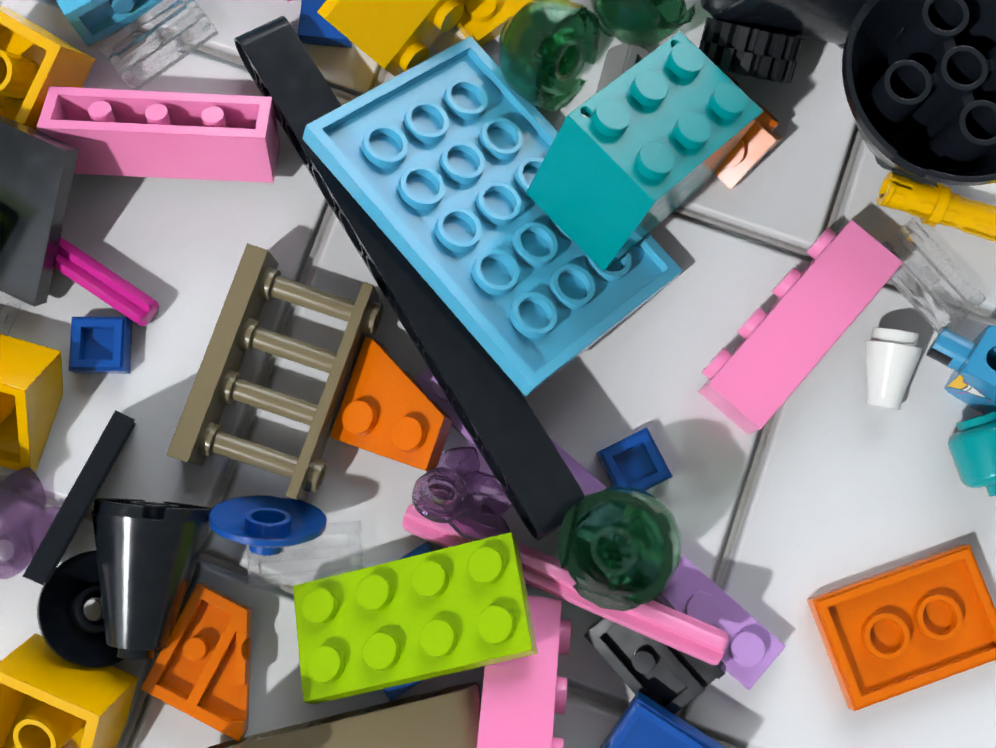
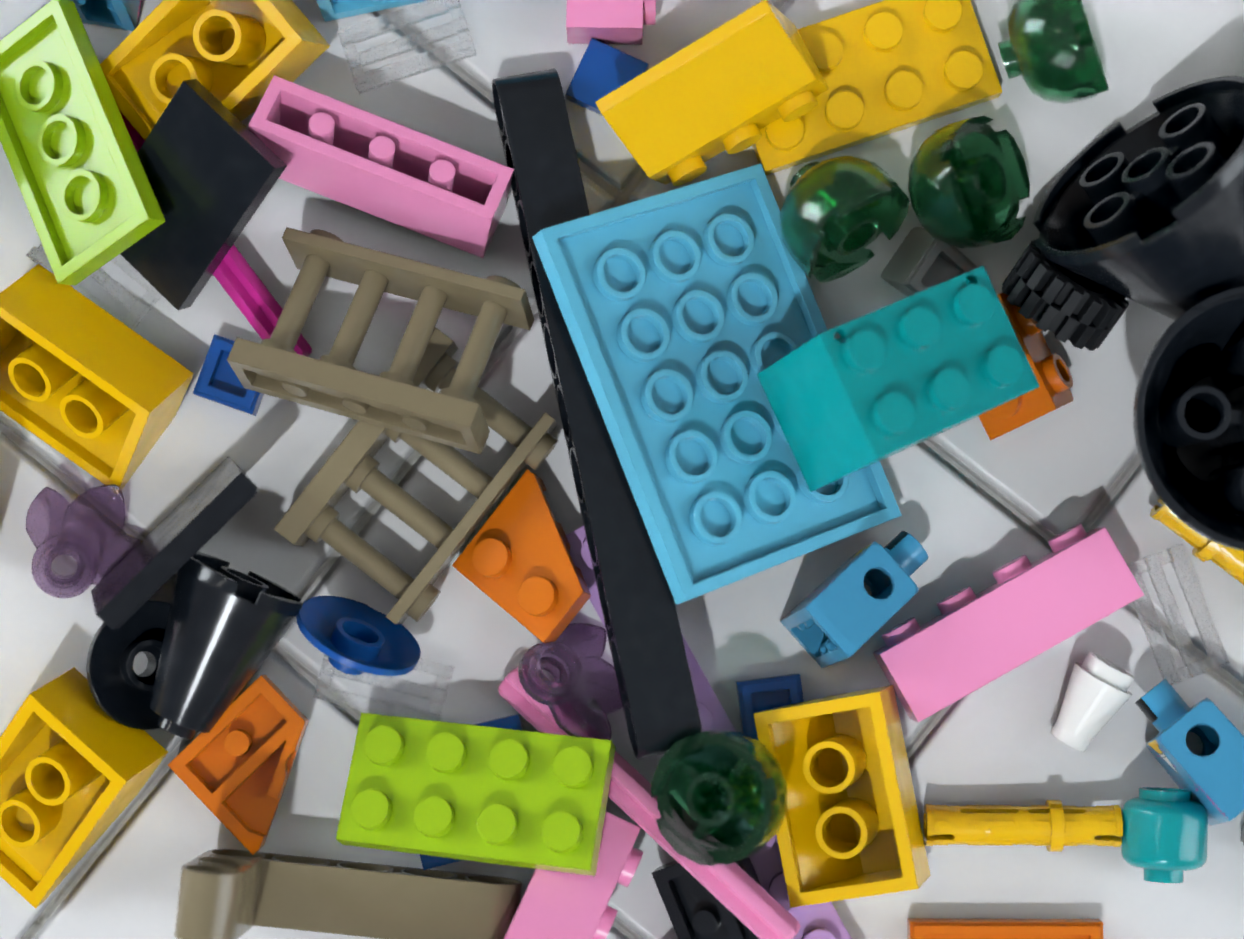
camera: 20 degrees right, 5 degrees up
none -> dark tan fence [227,227,534,454]
none -> yellow slope [753,685,931,908]
none -> dark azure torso [780,531,928,668]
none -> yellow pin [923,800,1123,852]

